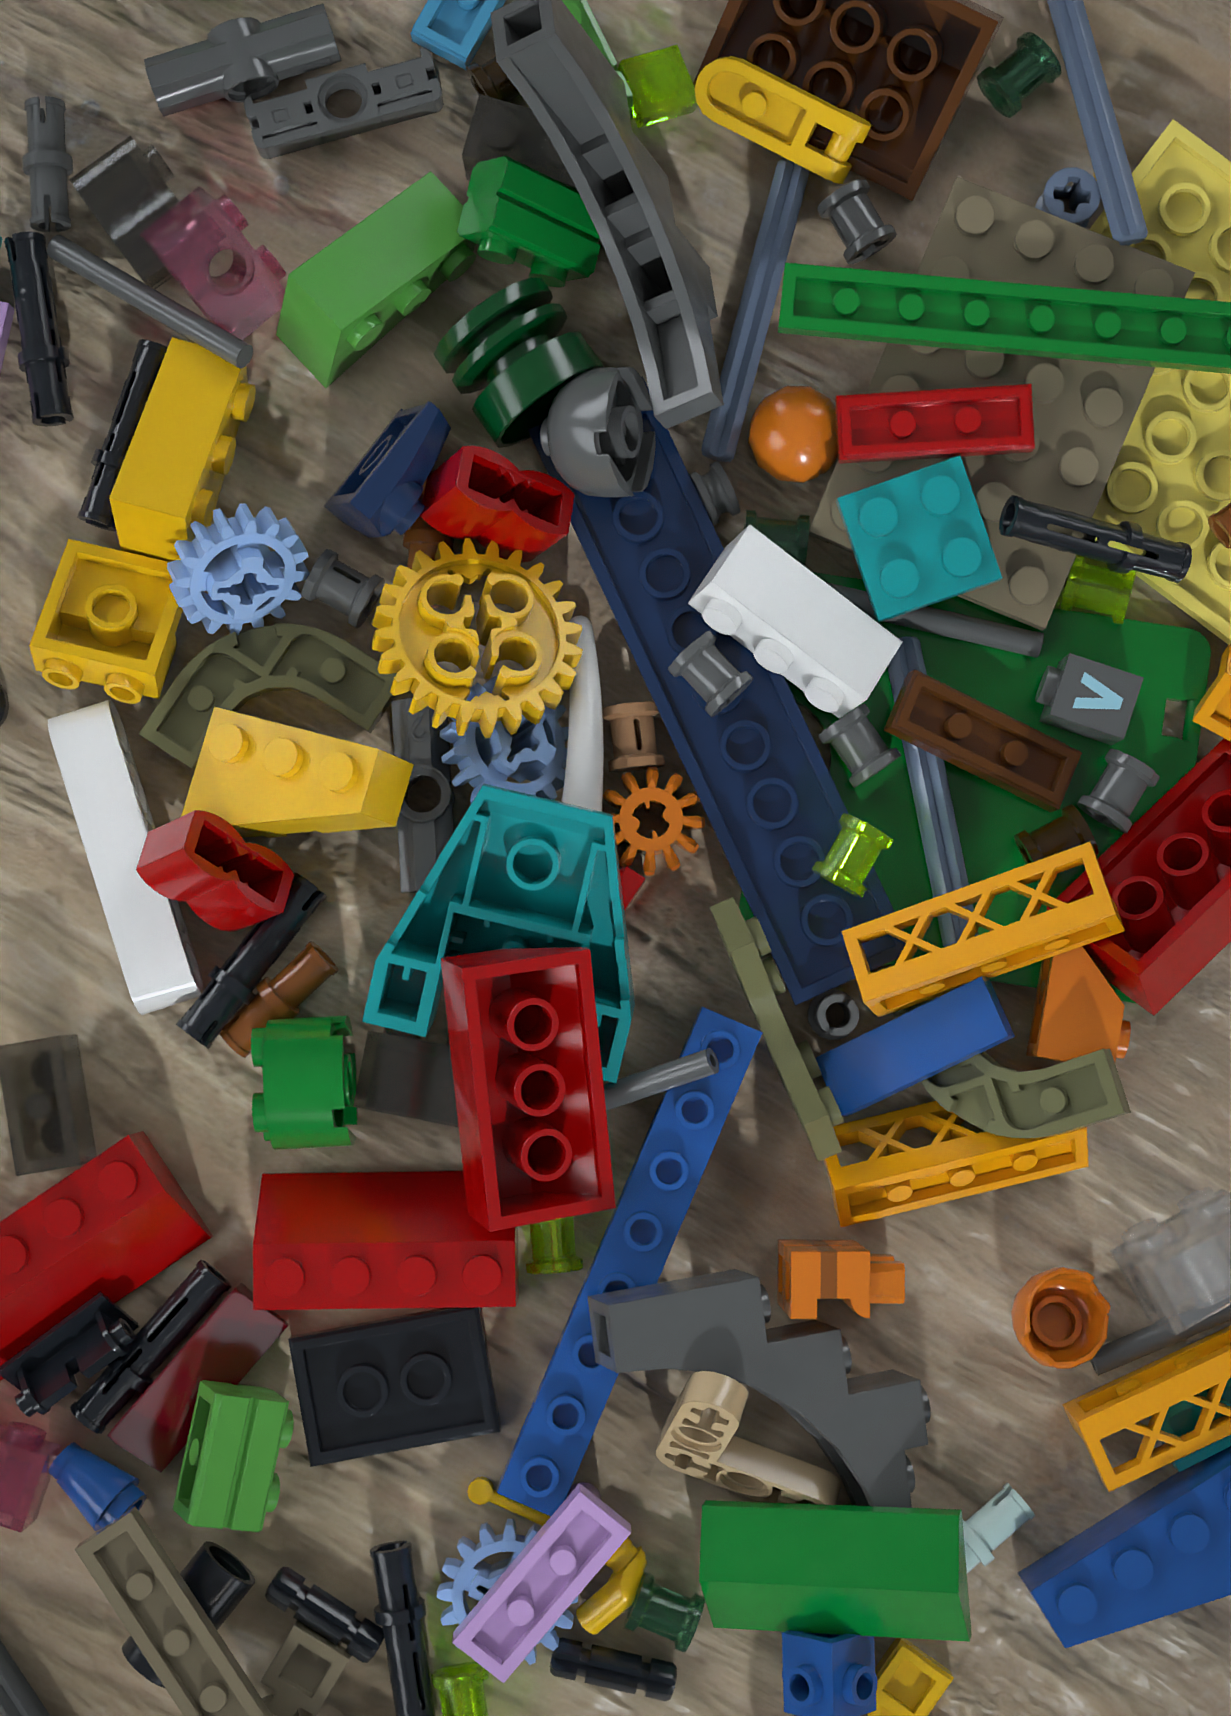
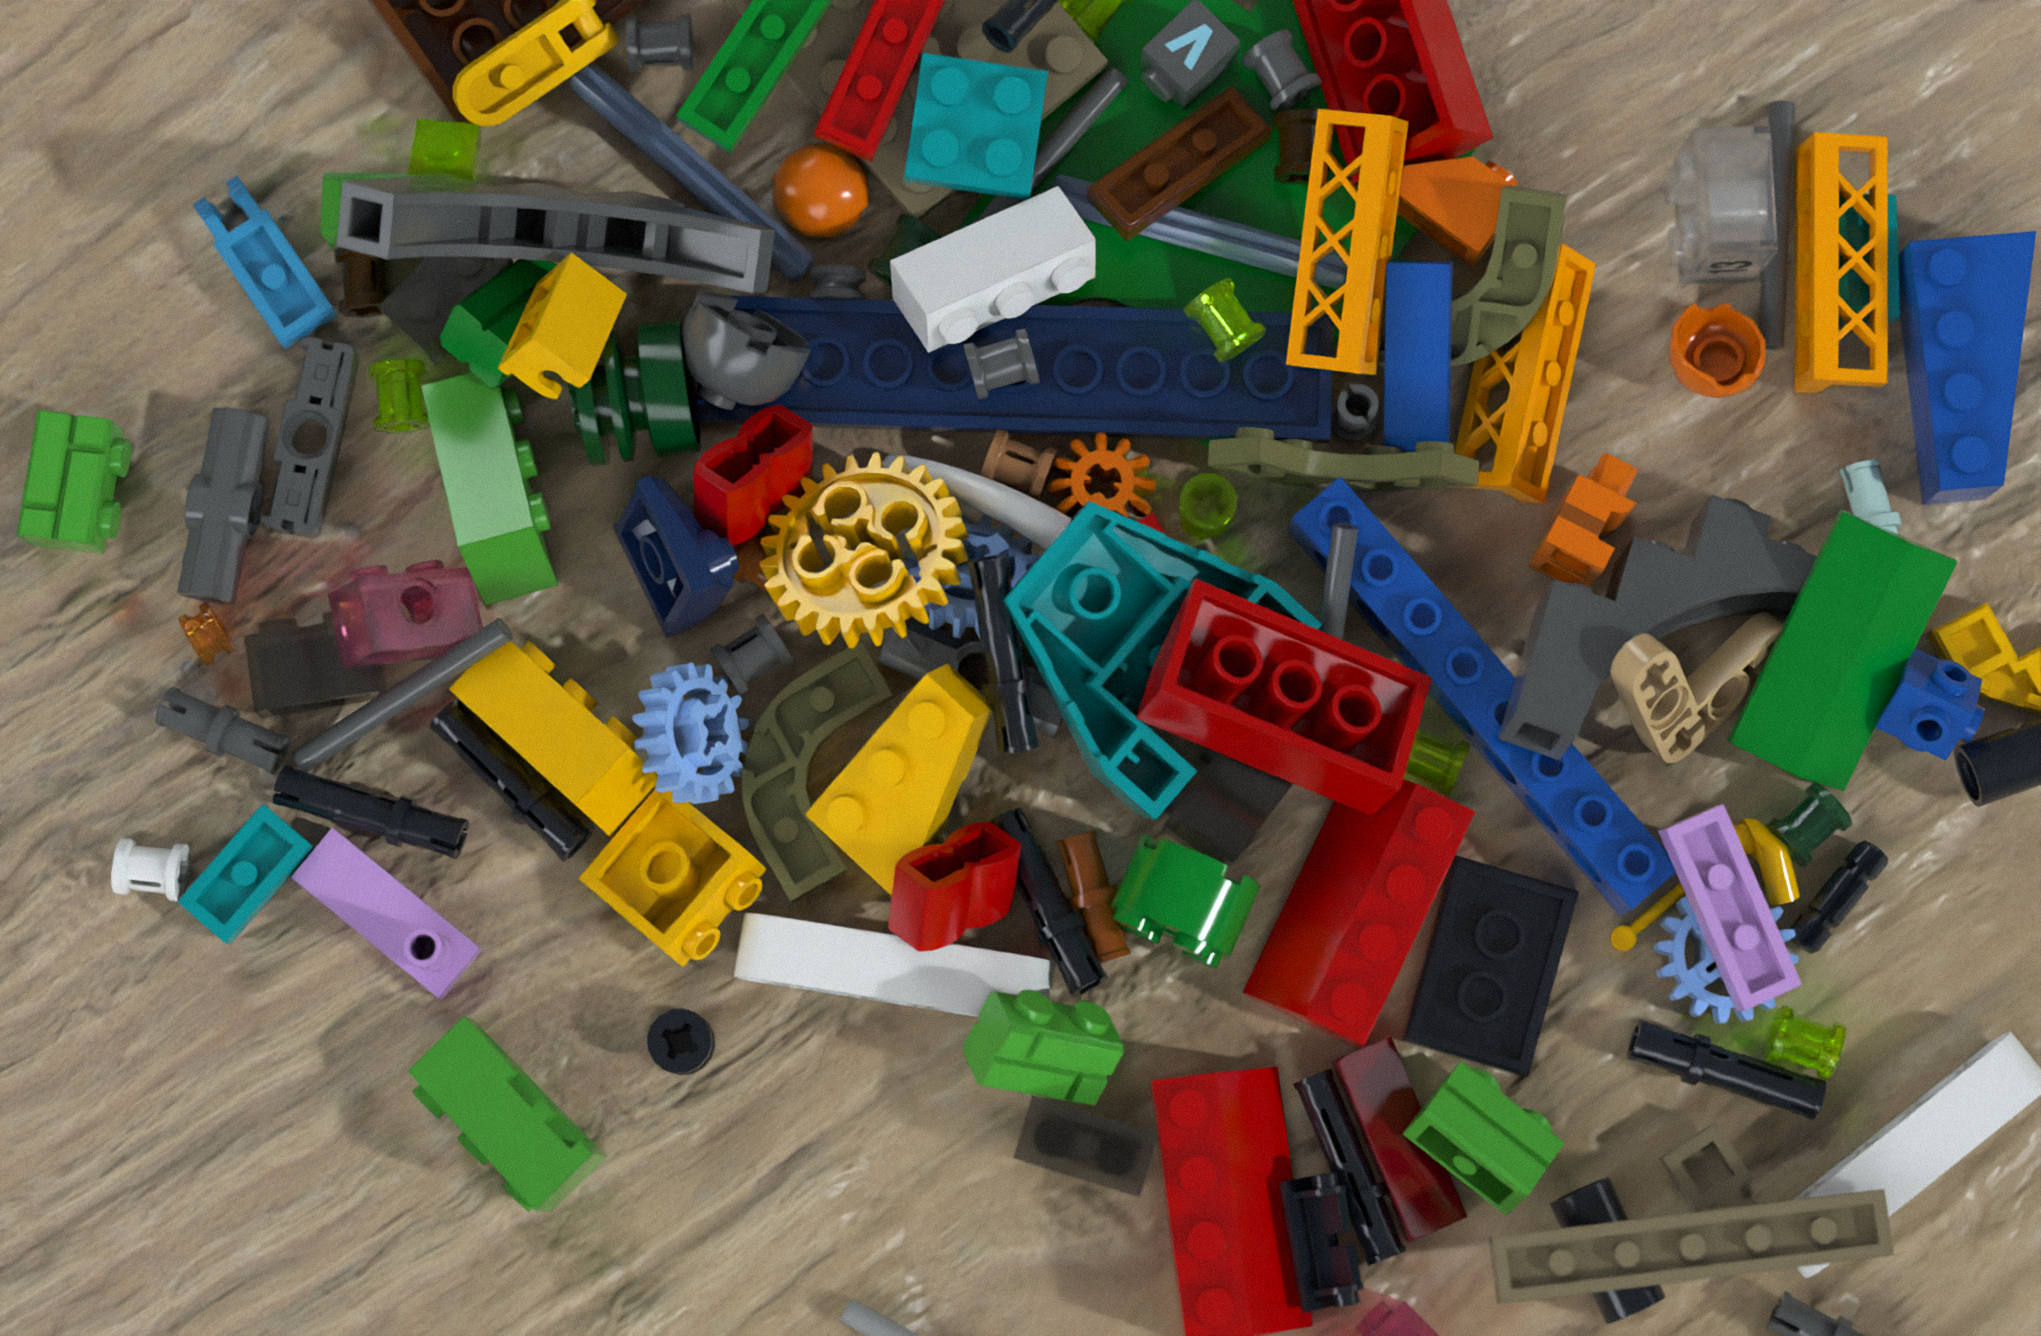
camera: 65 degrees left, 5 degrees down
blue cone [48,1442,147,1531] -> none
black axle [265,1567,384,1663] -> none
dark grey bush [818,703,902,788] -> none
none -> clear orange bush [178,601,236,667]
none -> clear neon green bush [368,359,430,433]
none -> yellow hinge [497,252,627,399]
none -> bright green brick [963,990,1124,1105]
none -> black pin [967,554,1039,754]
none -> clear neon green bush [1178,473,1237,540]

